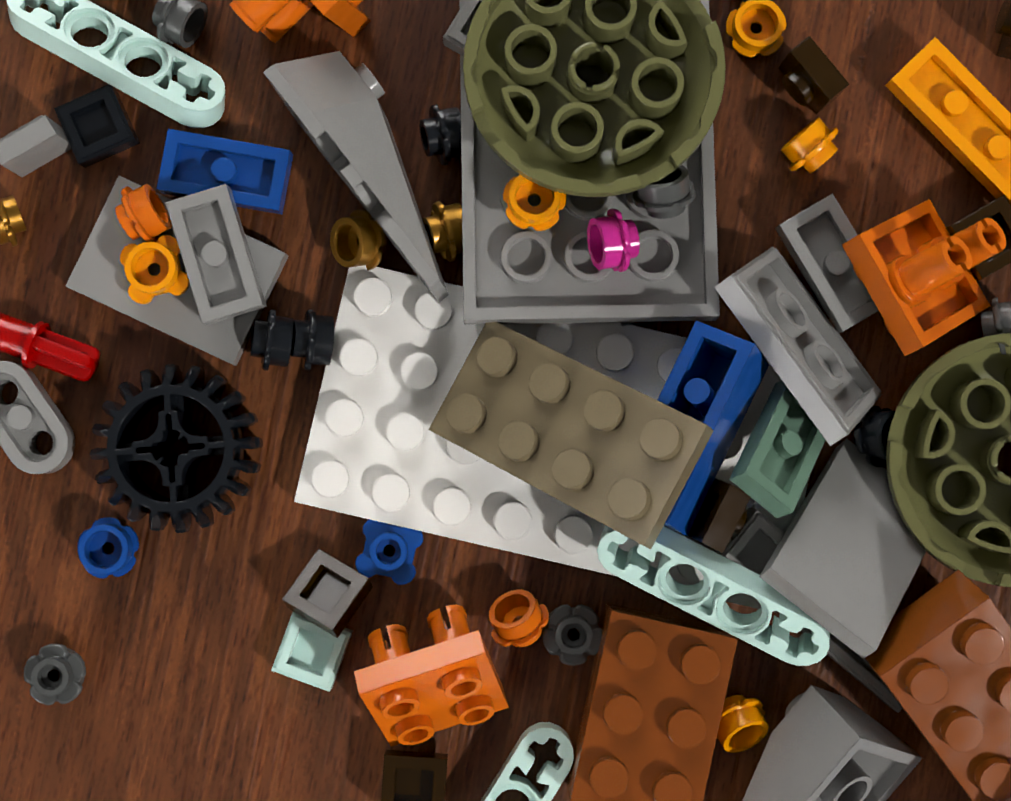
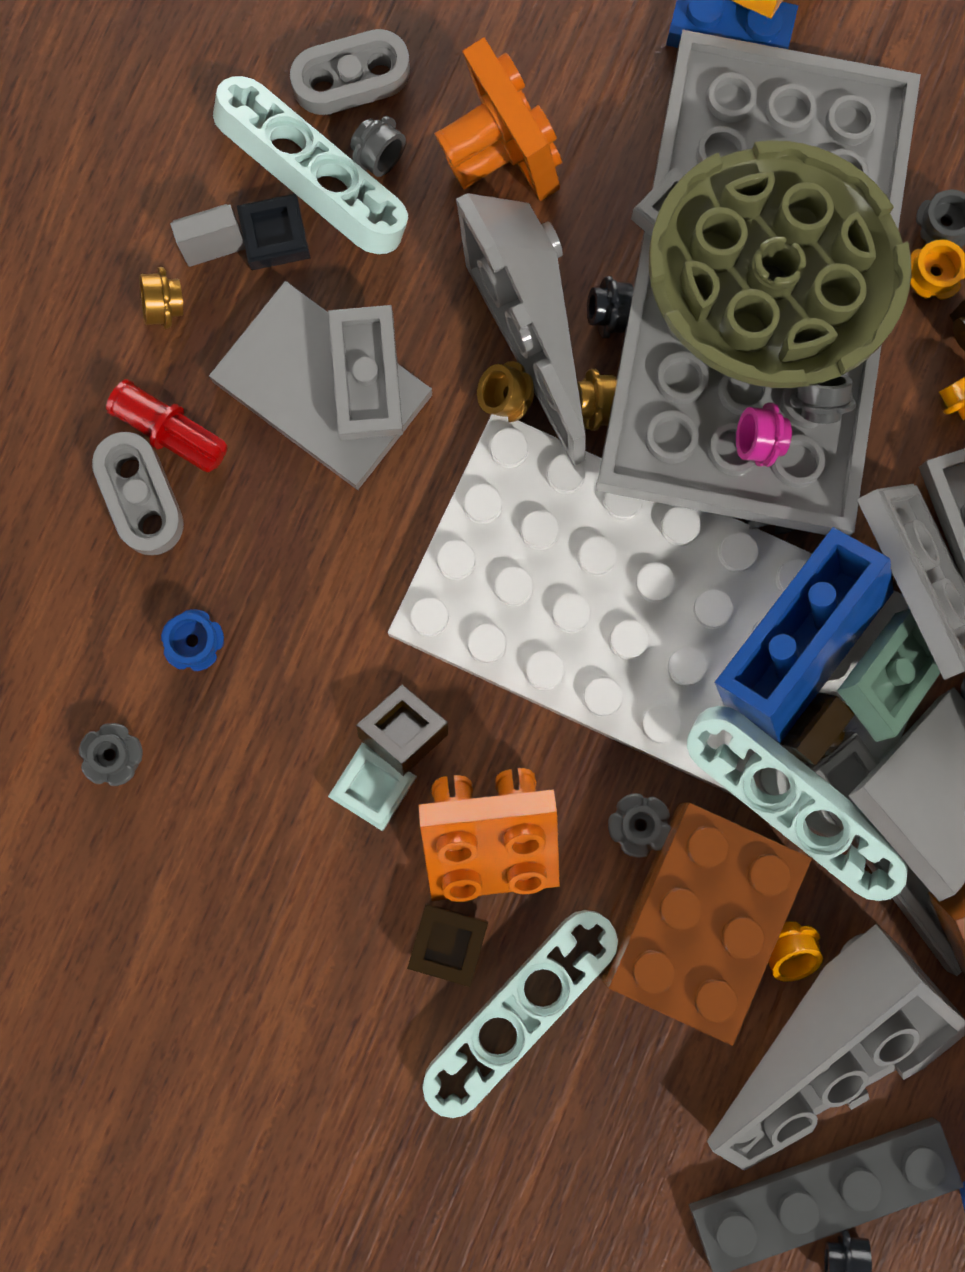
camera: 10 degrees right, 5 degrees down
black gear [90,364,263,533] -> none
orange plate [115,184,172,242] -> none
light orange plate [120,235,190,304] -> none
blue plate [157,128,293,215] -> none
black plate [250,309,294,371] -> none
black plate [291,309,334,370] -> none
blue plate [355,519,424,585] -> none
dark tan plate [428,322,714,549] -> none
orange plate [489,589,549,647] -> none
light orange plate [503,174,566,231] -> none

